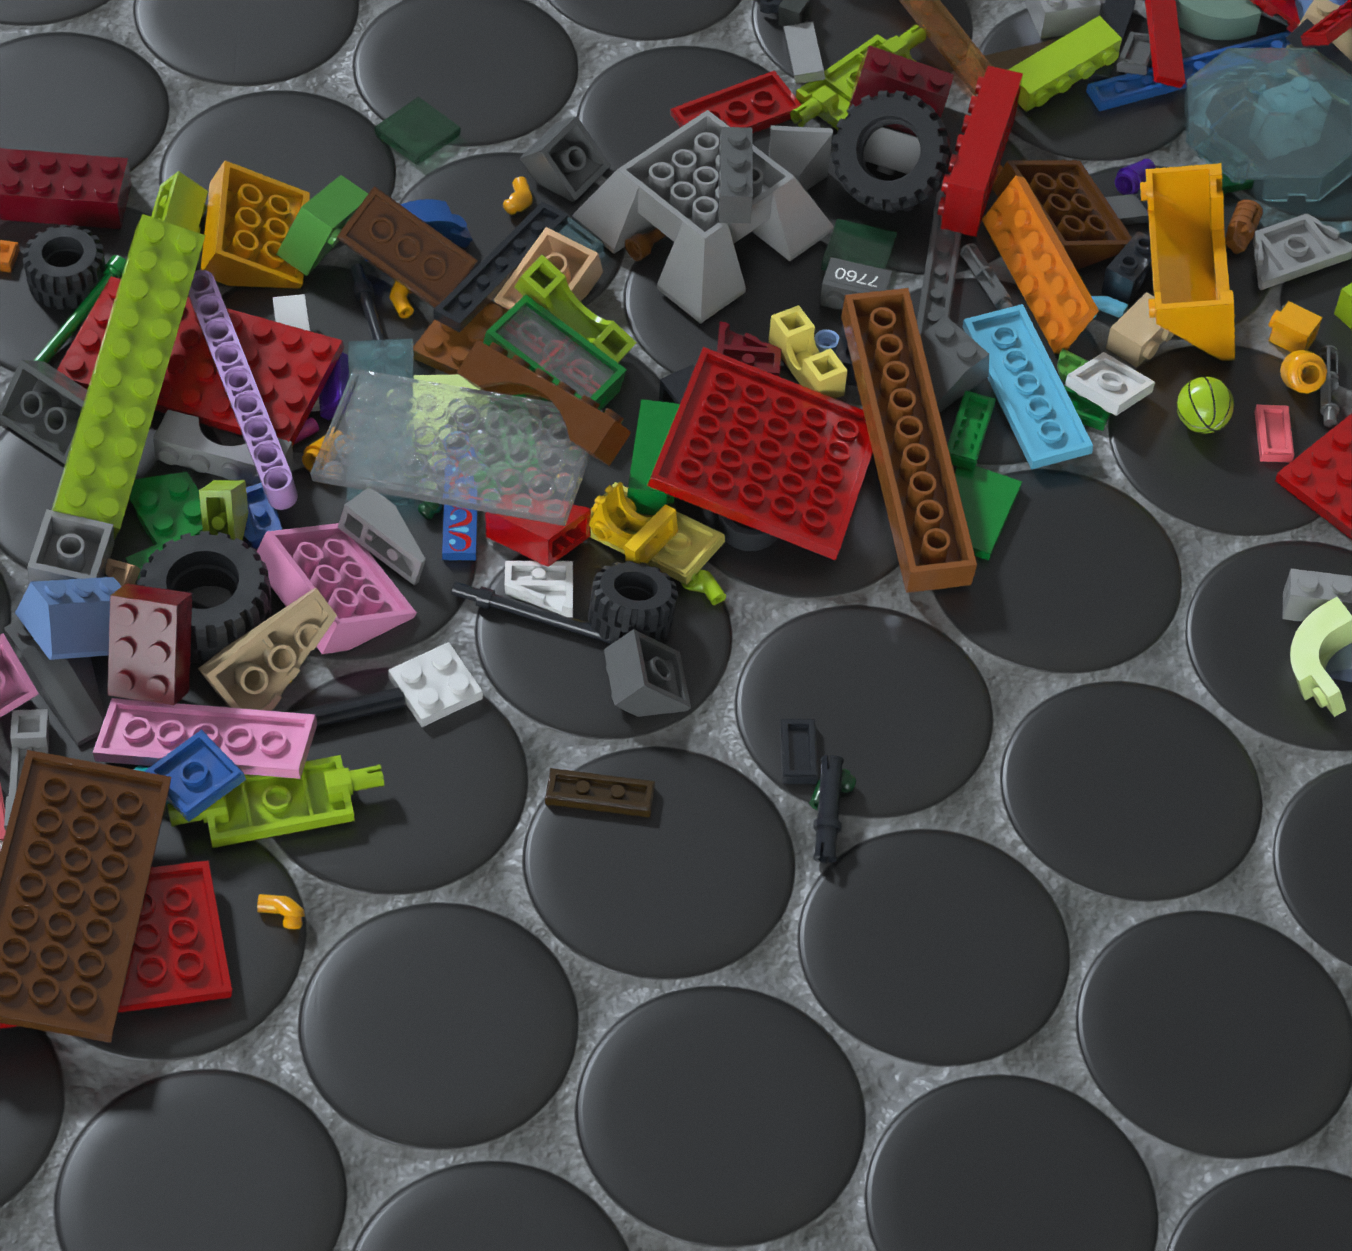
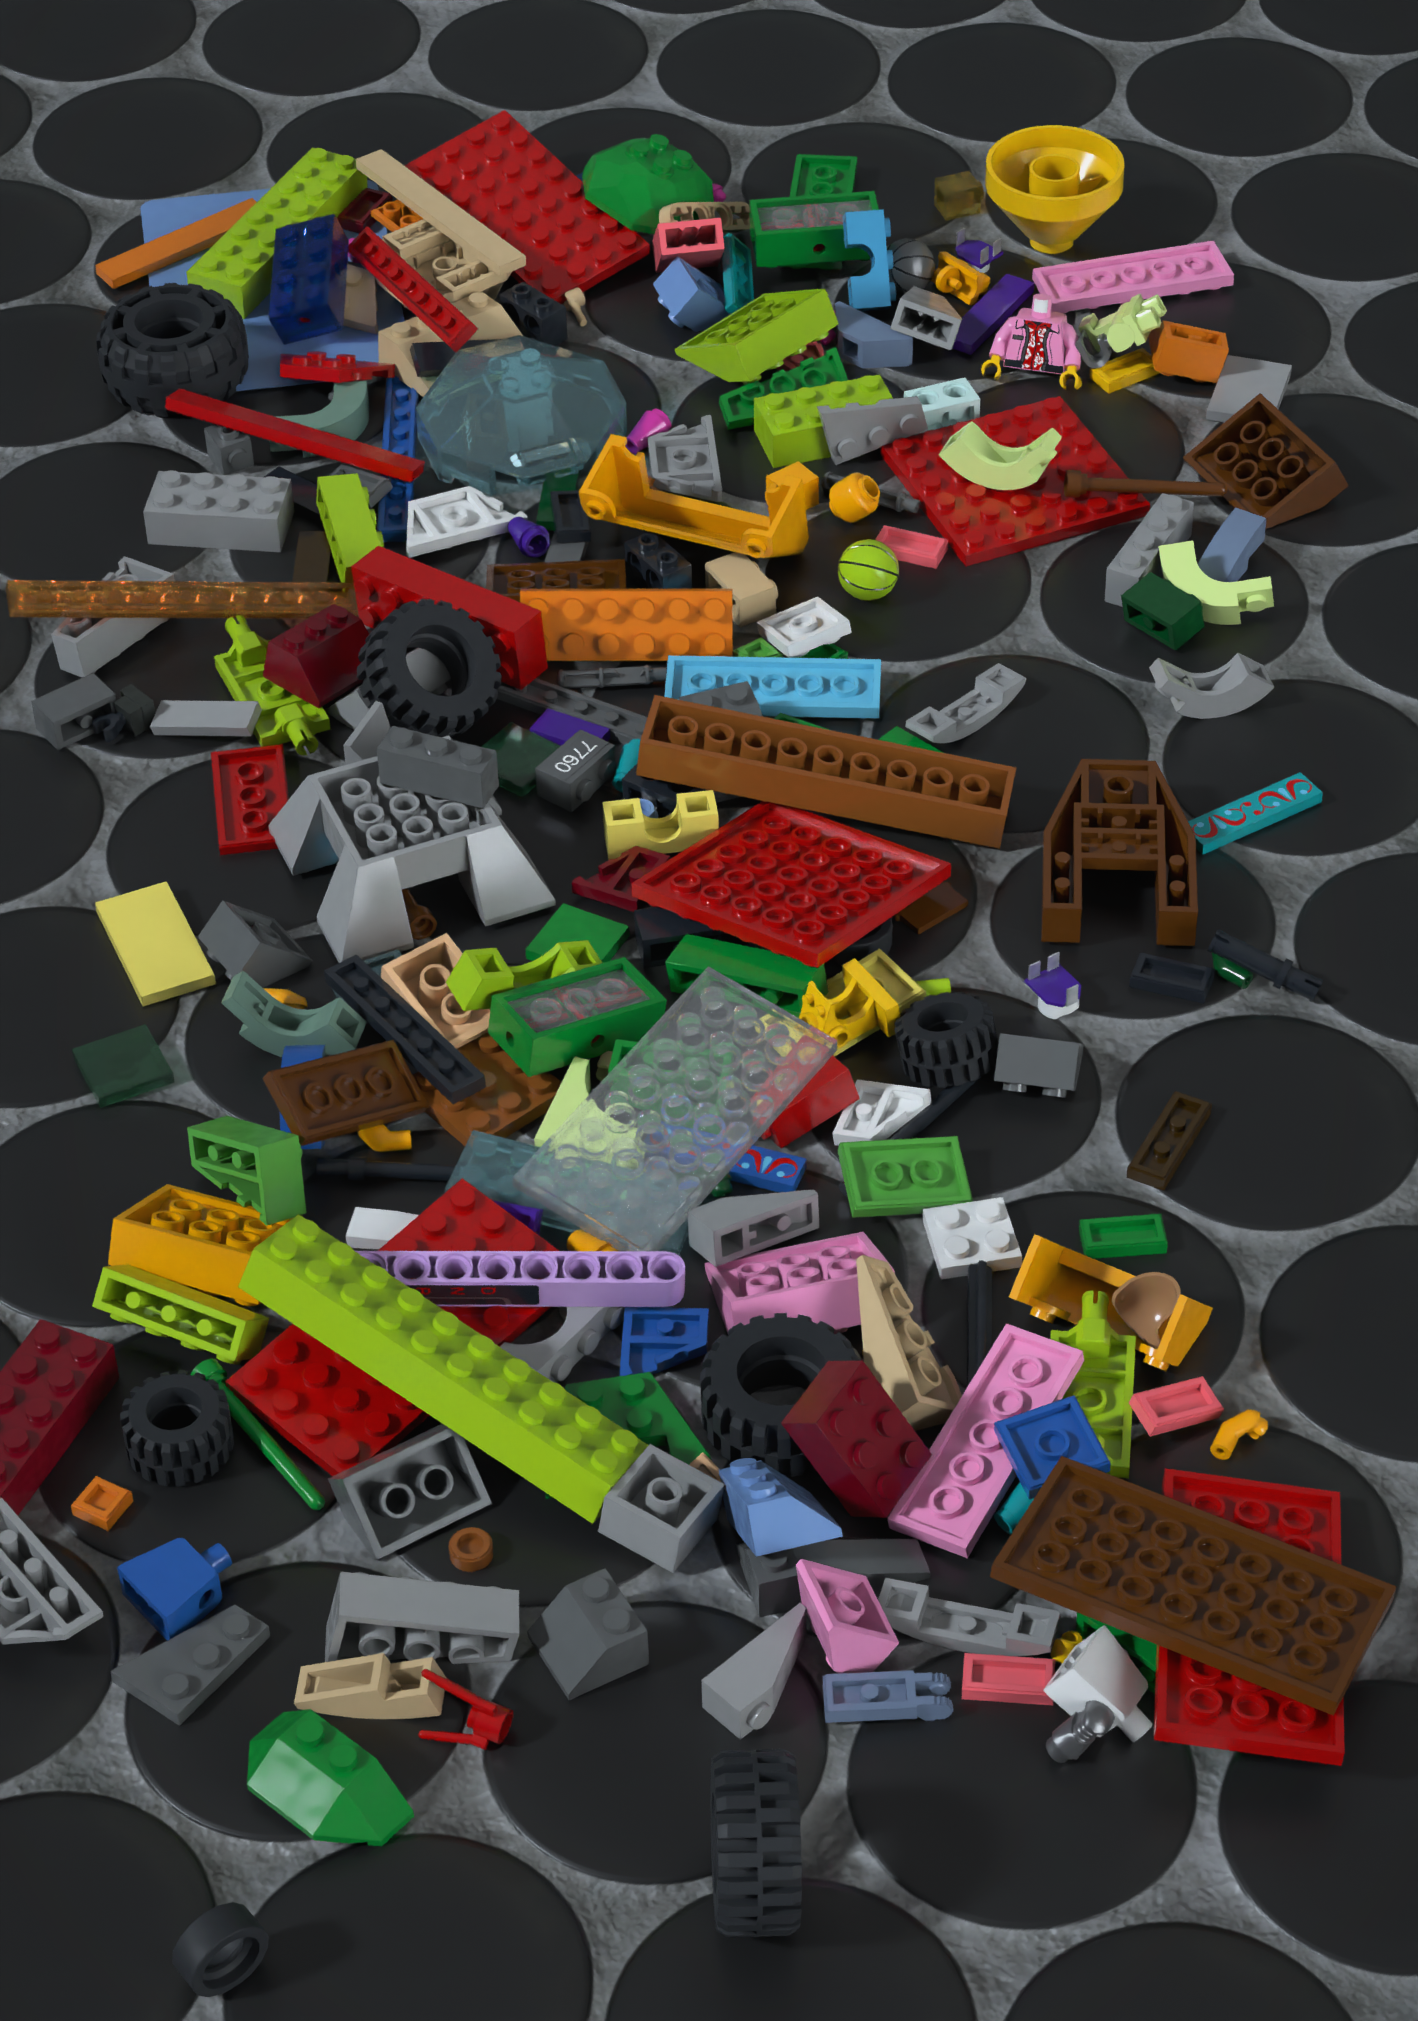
camera: 65 degrees left, 10 degrees down
lime slope [199,480,248,541] -> none
reddish brown arch [456,340,631,466] -> none
none -> light yellow tile [95,881,216,1007]
none -> sand green arch [221,971,367,1057]
none -> white wing [406,486,527,558]
none -> dark orange tile [449,1527,494,1572]
none -> green tile [525,903,630,963]
none -> dark purple tile [530,708,610,748]
none -> dark pink cone [626,408,672,454]
none -> bright green tile [838,1136,973,1218]
none -> reddish brown piece [894,881,968,935]
none -> light grey slope [905,663,1026,743]
none -> light orange windscreen [1009,1234,1213,1371]
none -> piece [1024,952,1081,1019]
none -> reddish brown wedge [1041,759,1198,946]
none -> green tile [1079,1214,1168,1259]
none -> medium nougat helmet [1112,1272,1181,1349]
none -> dark green brick [1121,572,1204,650]
none -> coral tile [1129,1376,1224,1437]
none -> light grey arch [1149,653,1274,719]
none -> teal tile [1188,772,1323,855]

